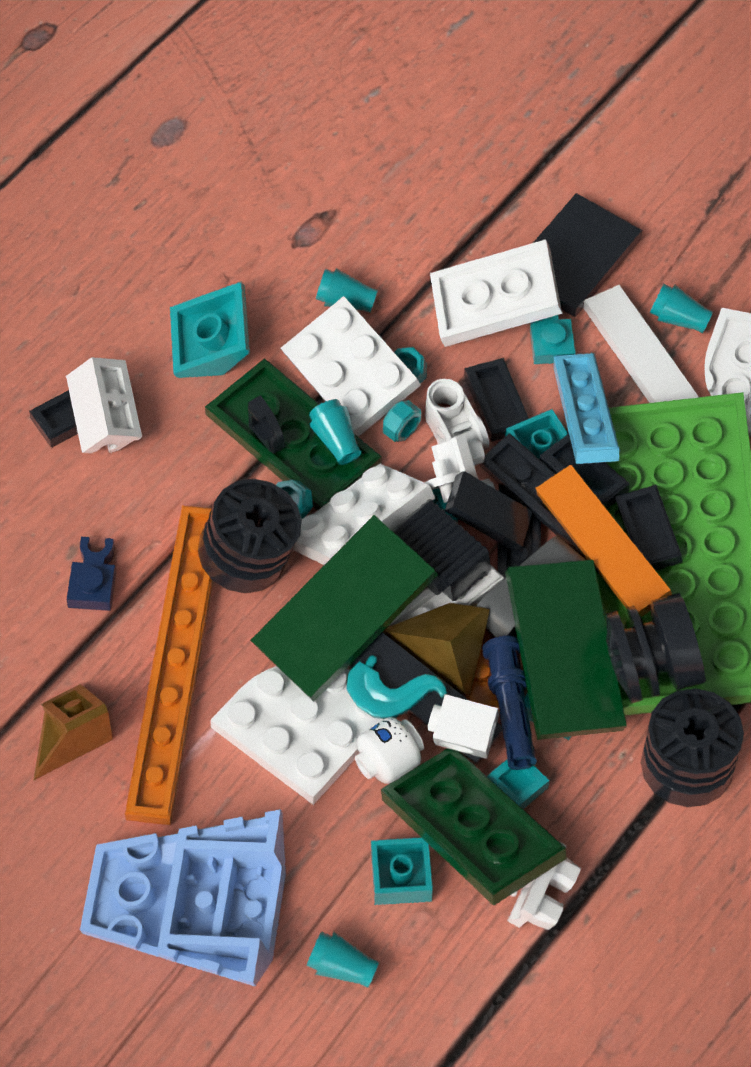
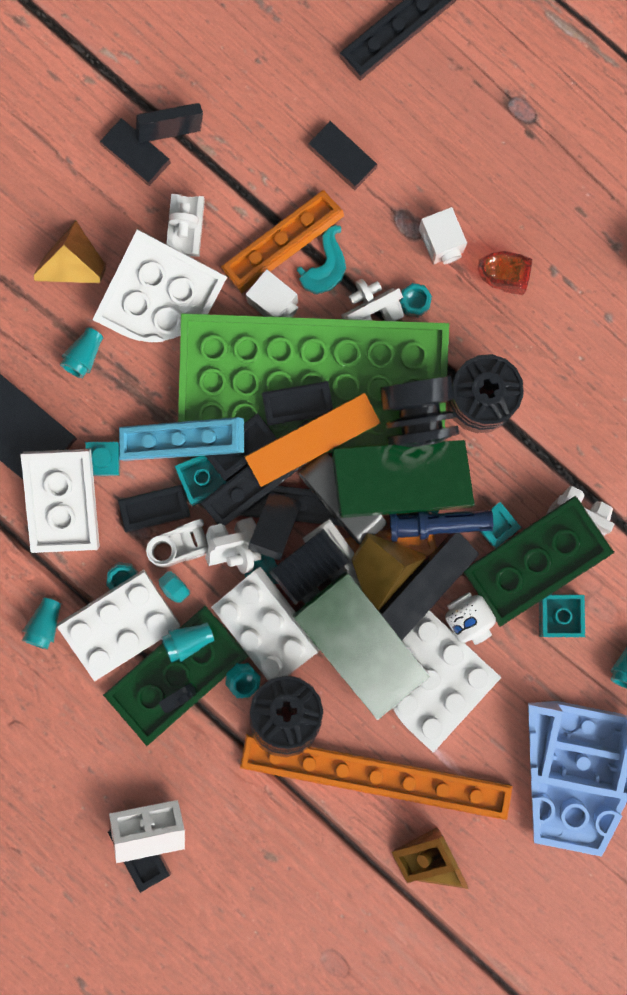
camera: 85 degrees left, 25 degrees up
dark blue plate [66,536,116,611] -> none
teal slope [170,282,250,378] -> none
teal piece [346,655,447,719] -> none
white brick [428,694,499,759] -> none
white tile [583,285,699,403] -> none

